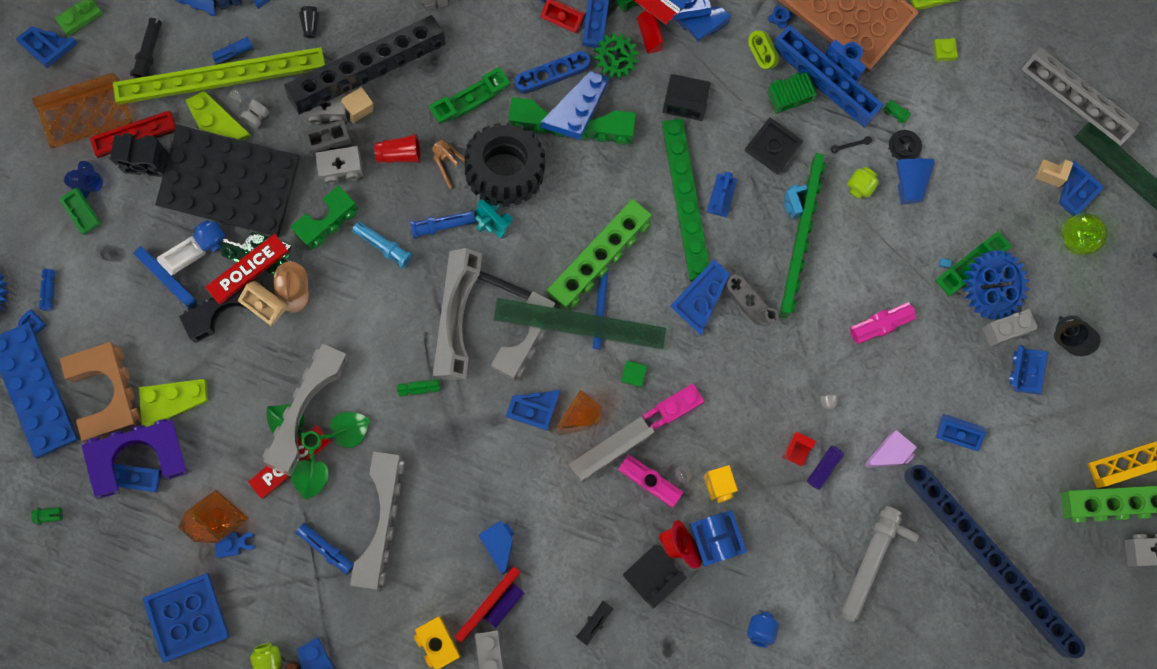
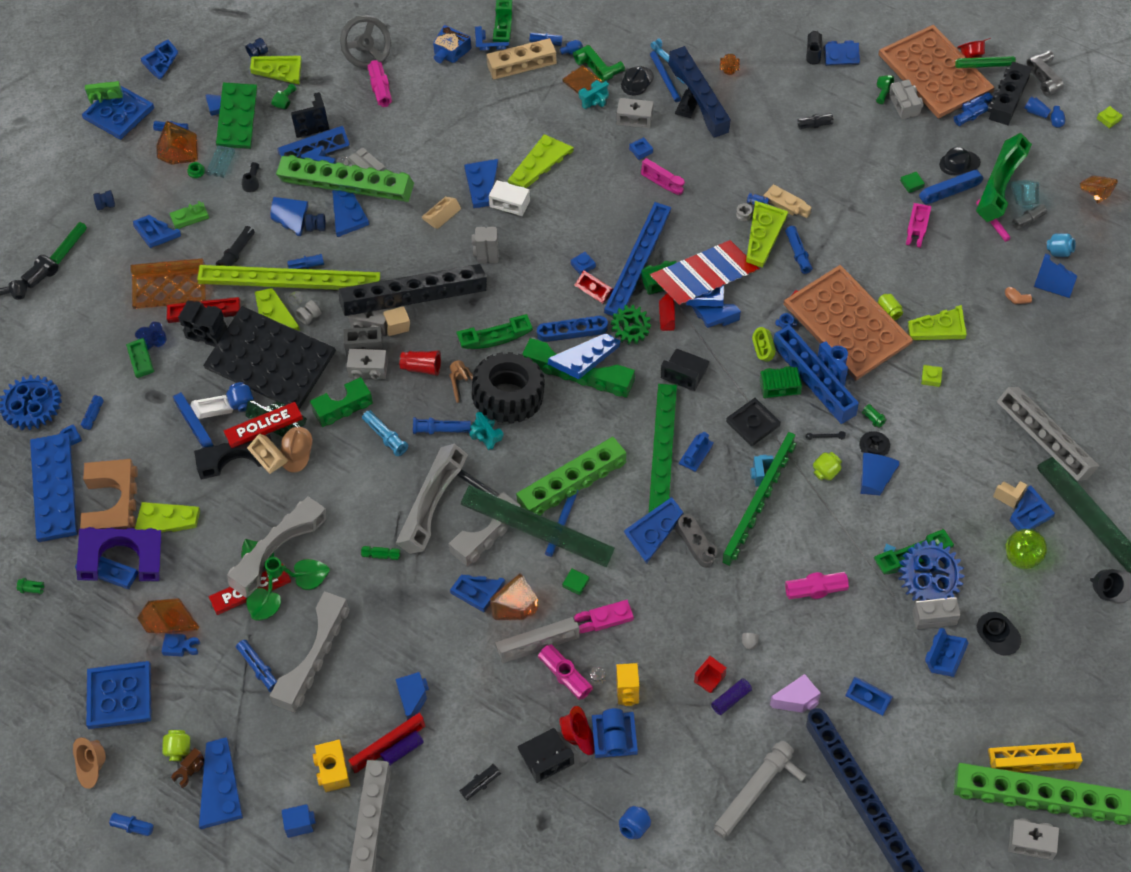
camera: 20 degrees right, 20 degrees down
black cone [299,6,319,38] -> none

